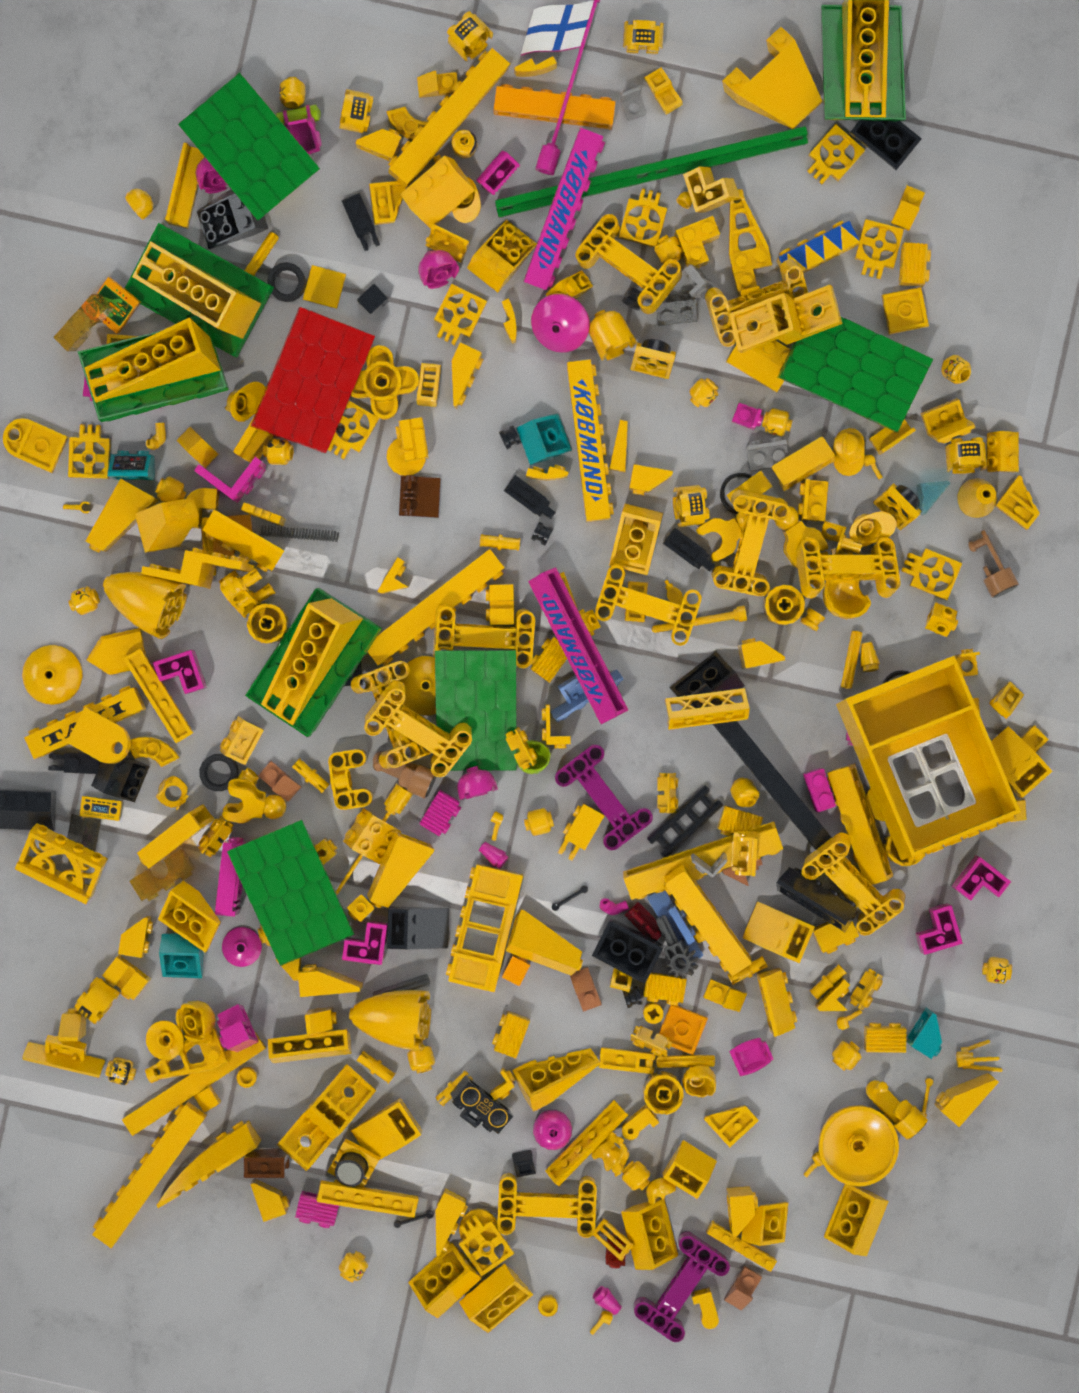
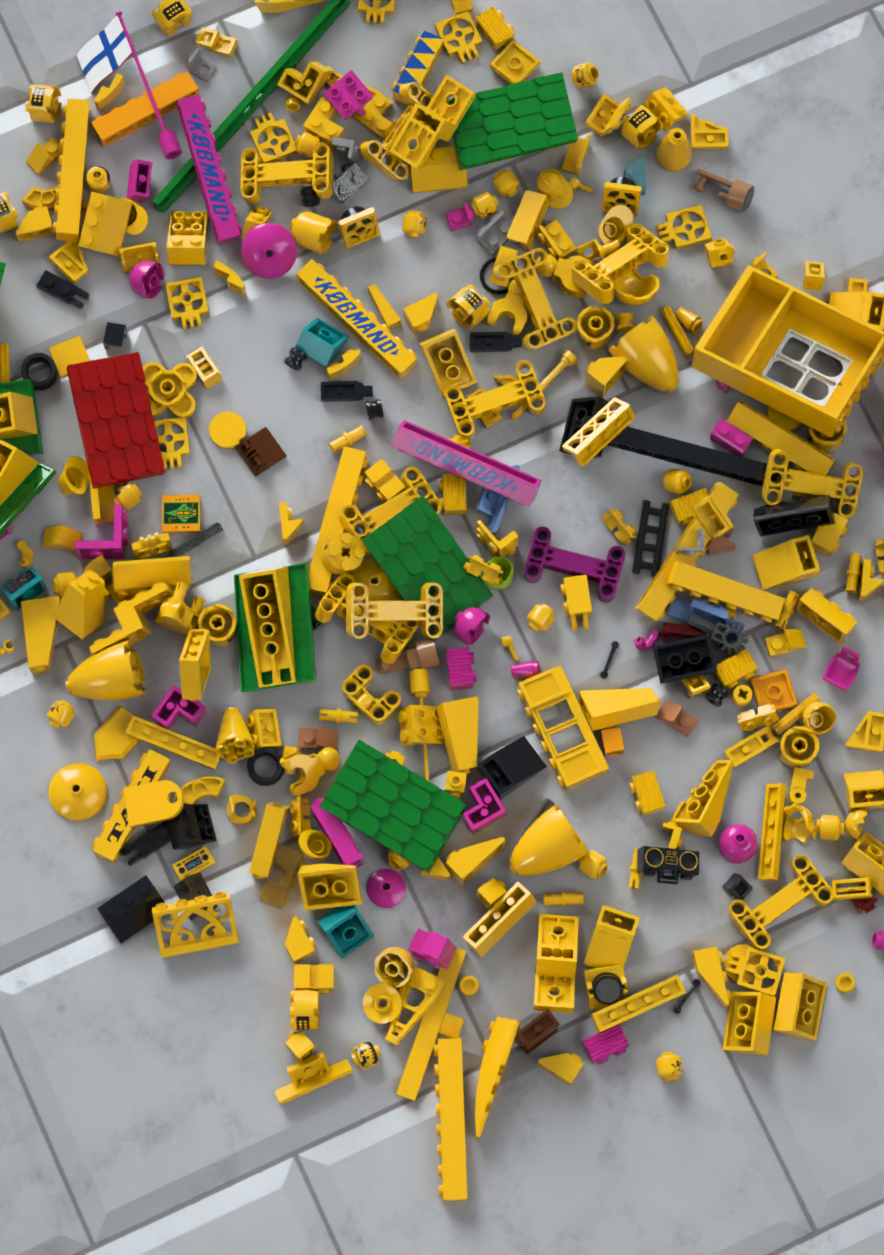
camera: 35 degrees left, 15 degrees down
yellow brick [395,417,429,462] -> none
yellow slope [452,342,484,409] -> none
none -> tile [162,495,201,534]
none -> yellow window [179,629,212,701]
none -> yellow cone [216,707,255,764]
none -> yellow hat [298,829,332,861]
none -> yellow brick [321,533,365,574]
none -> dark pink bracket [324,70,373,120]
none -> yellow head [493,169,520,197]
none -> yellow cylinder [609,316,679,393]

